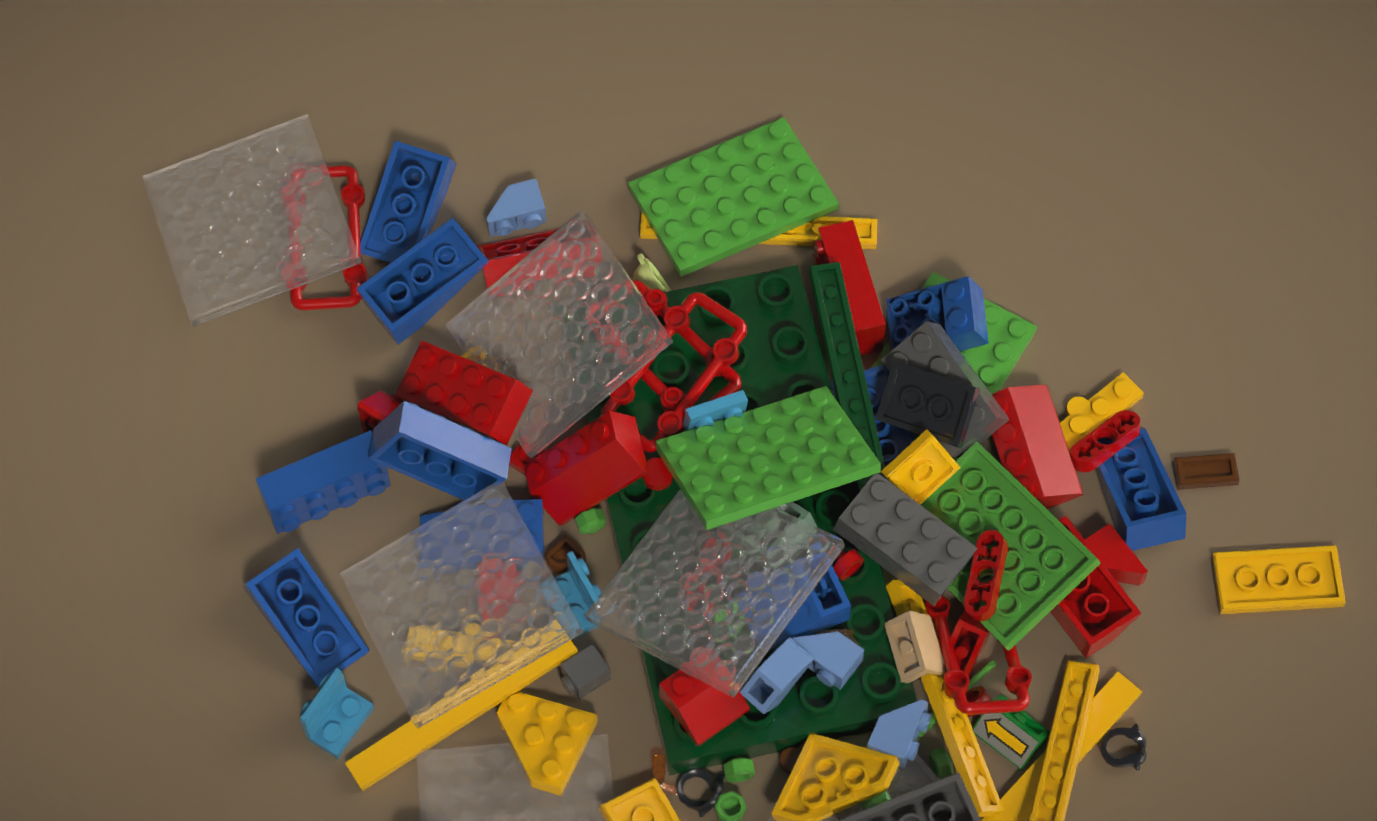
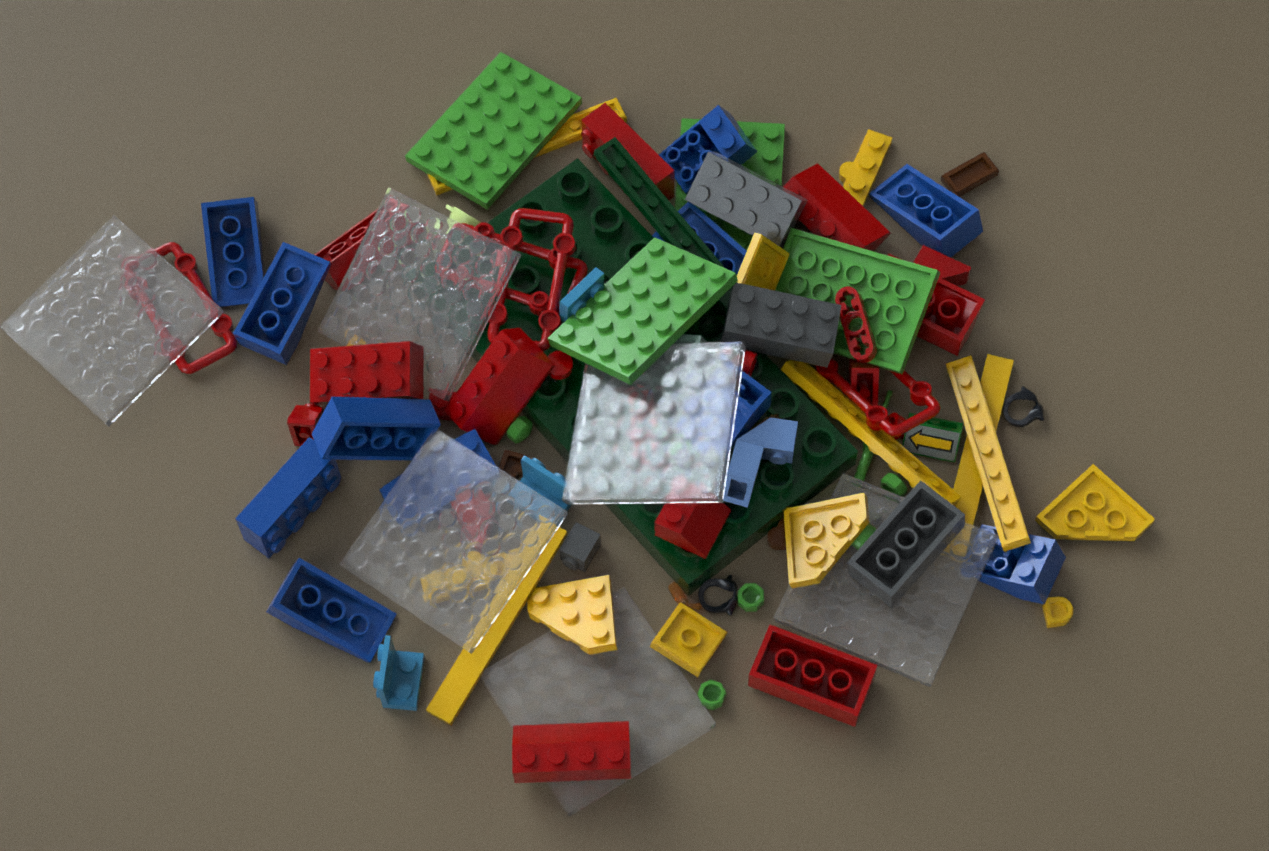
camera: 25 degrees left, 0 degrees up
medium blue slope [487,178,547,237] -> none
bright green tile [723,757,755,783] -> none
medium blue slope [867,699,931,769] -> none
black plate [875,360,981,448] -> none
tan panel [885,611,947,683] -> none
red beam [1070,410,1140,472] -> none
yellow tile [1211,545,1346,614] -> none

